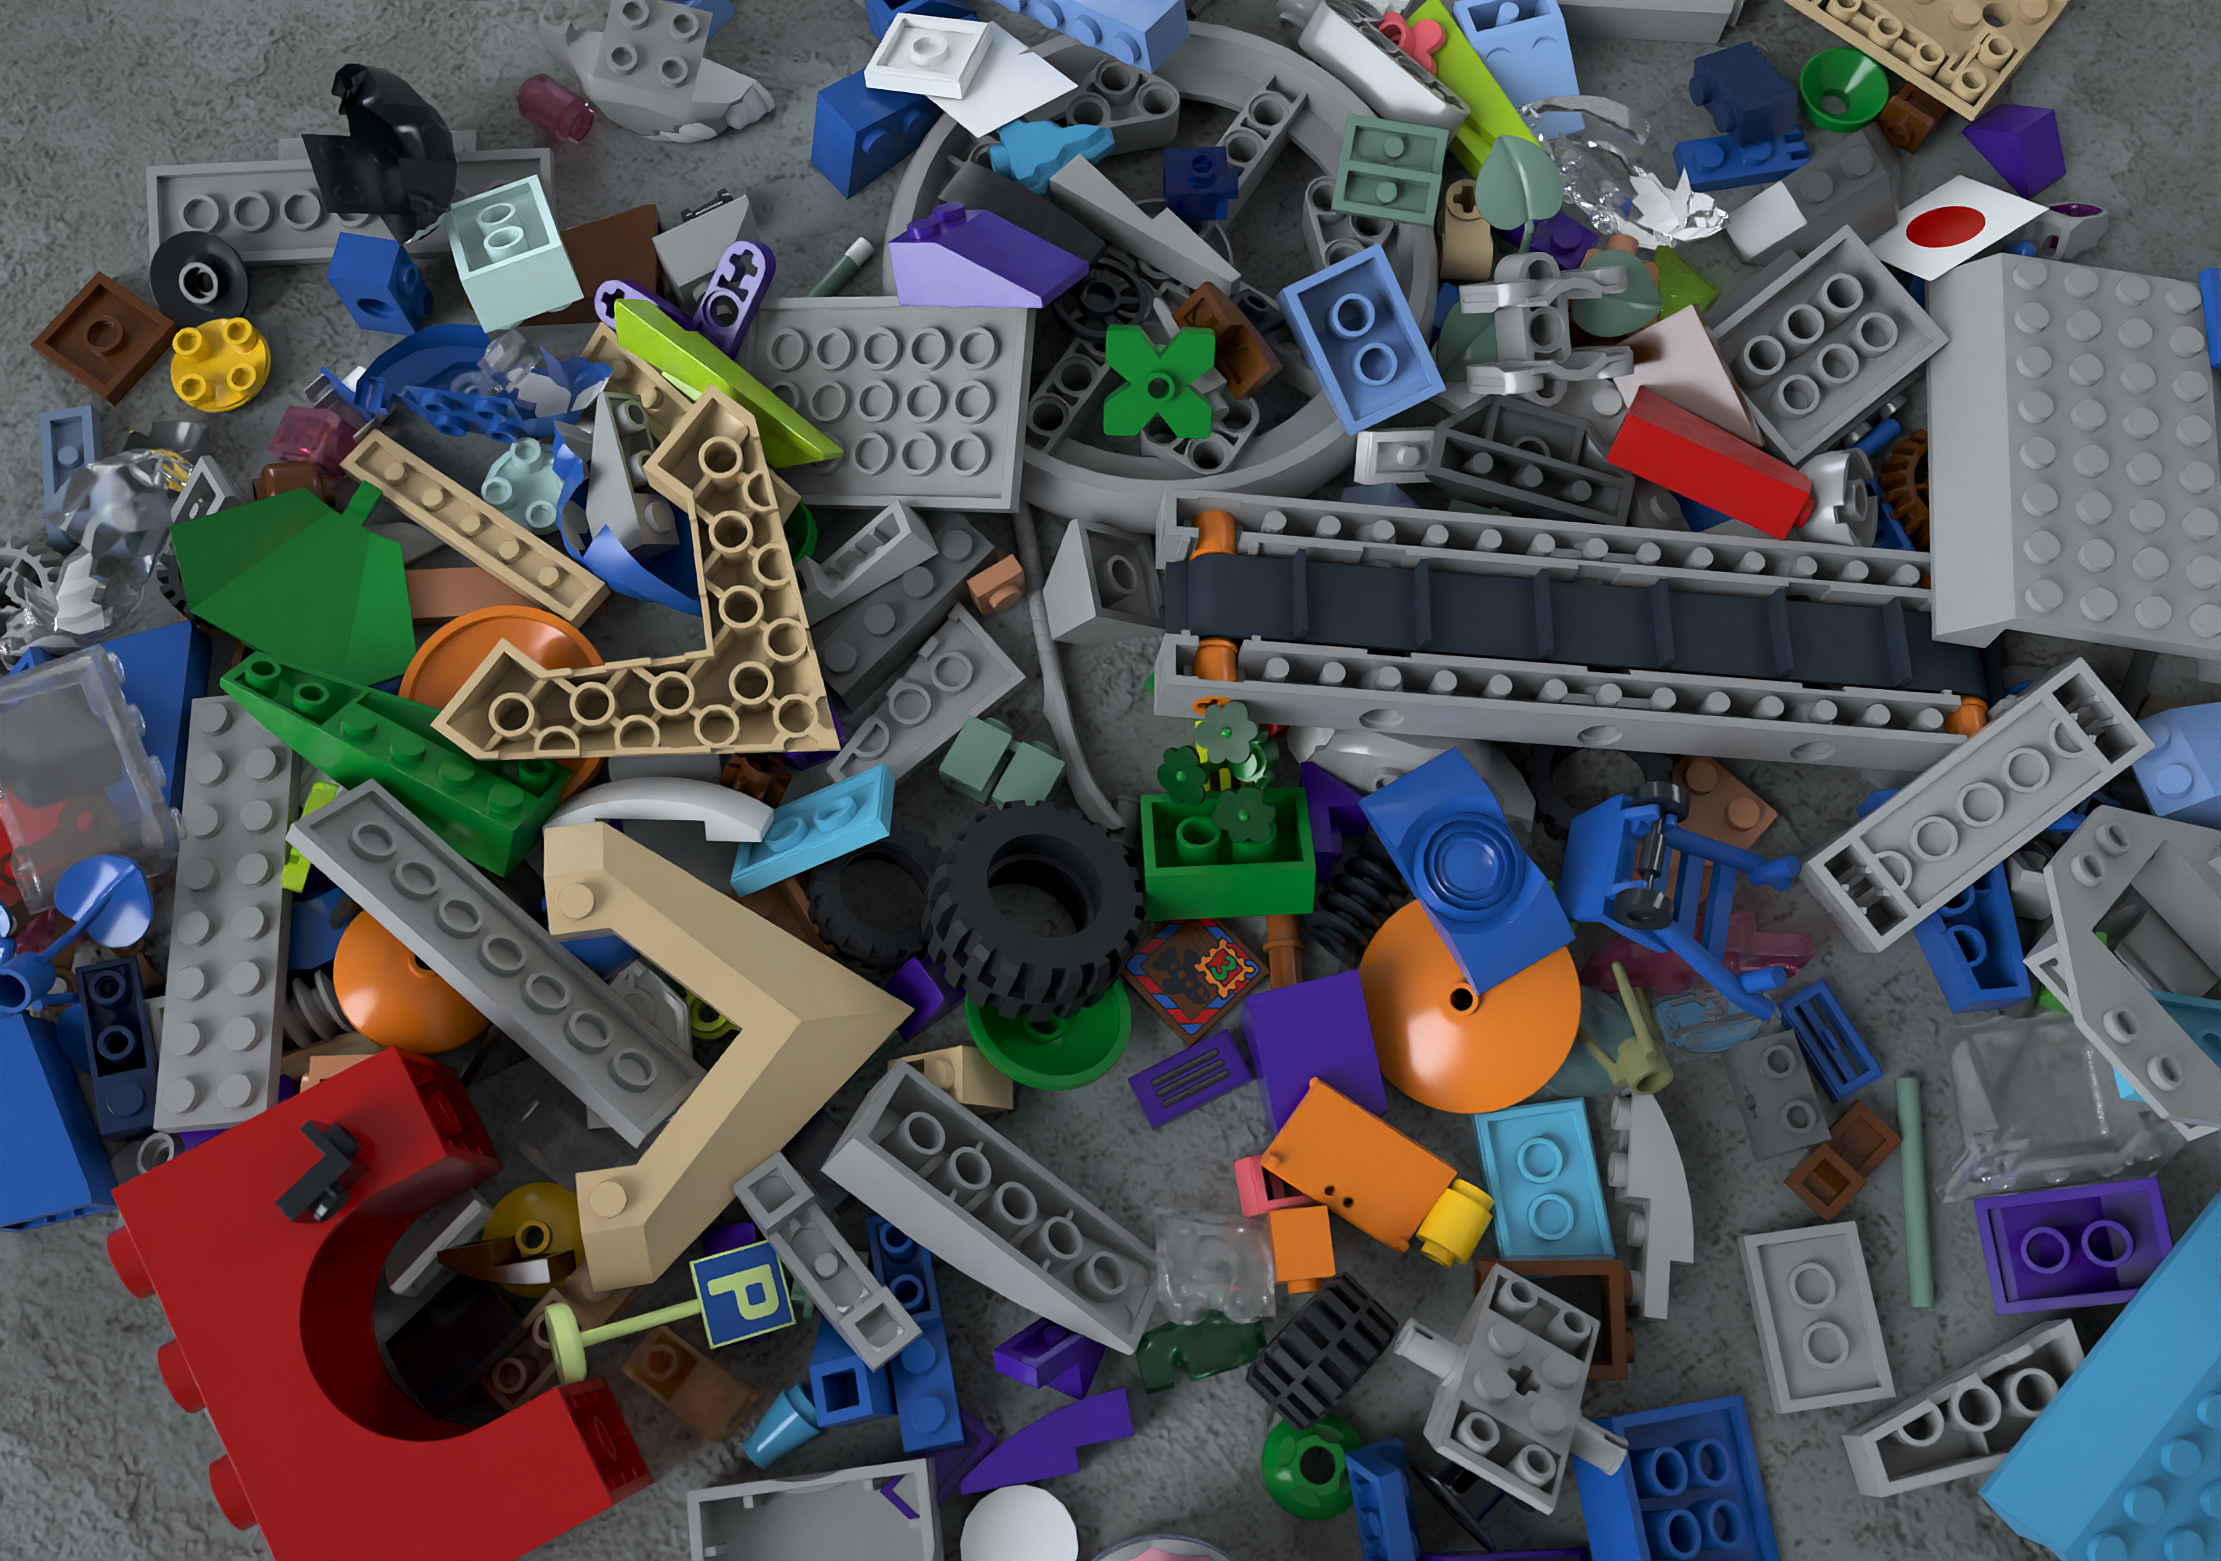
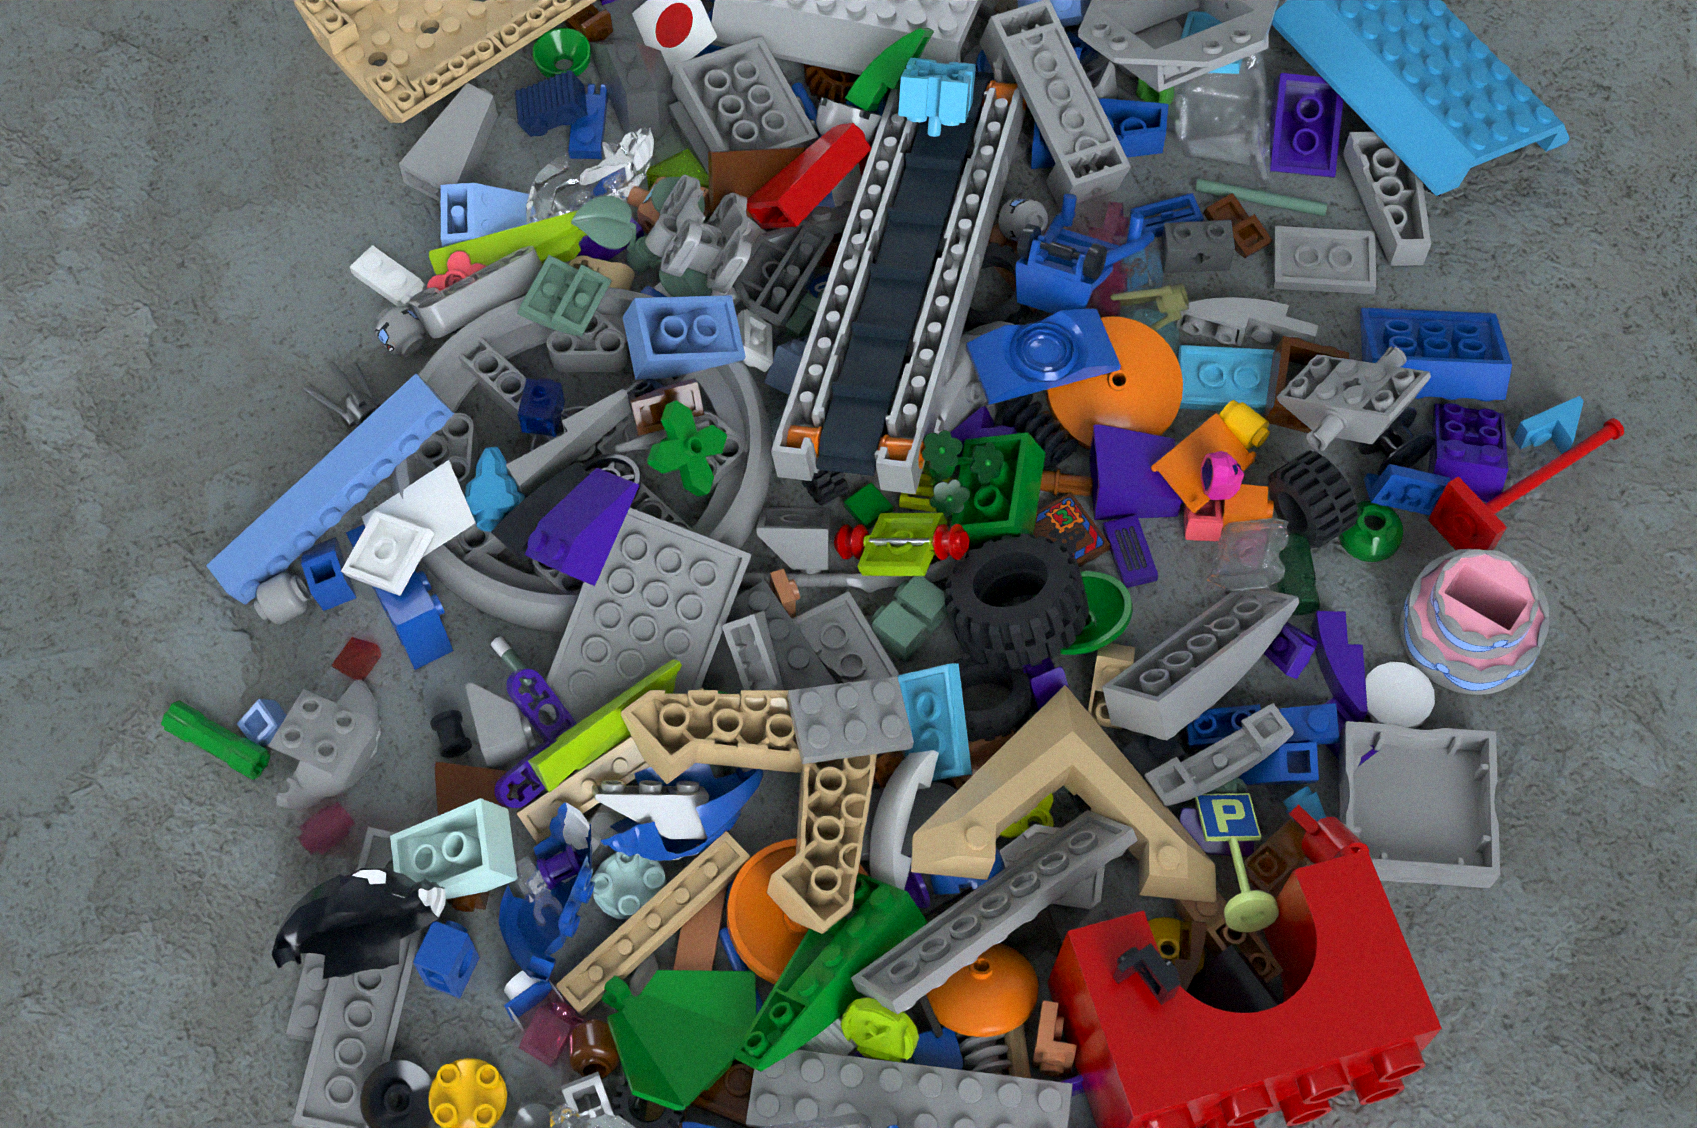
camera: 75 degrees left, 10 degrees down
none -> clear red slope [331,637,382,681]
none -> dark purple bush [537,844,583,890]
none -> light grey plate [787,676,914,764]
none -> lime plate [834,513,969,576]
none -> green slope [845,28,934,112]
none -> medium azure brick [898,58,976,137]
none -> light grey head [998,198,1048,242]
none -> dark pink rock [1201,451,1244,500]
none -> red piece [1289,804,1370,864]

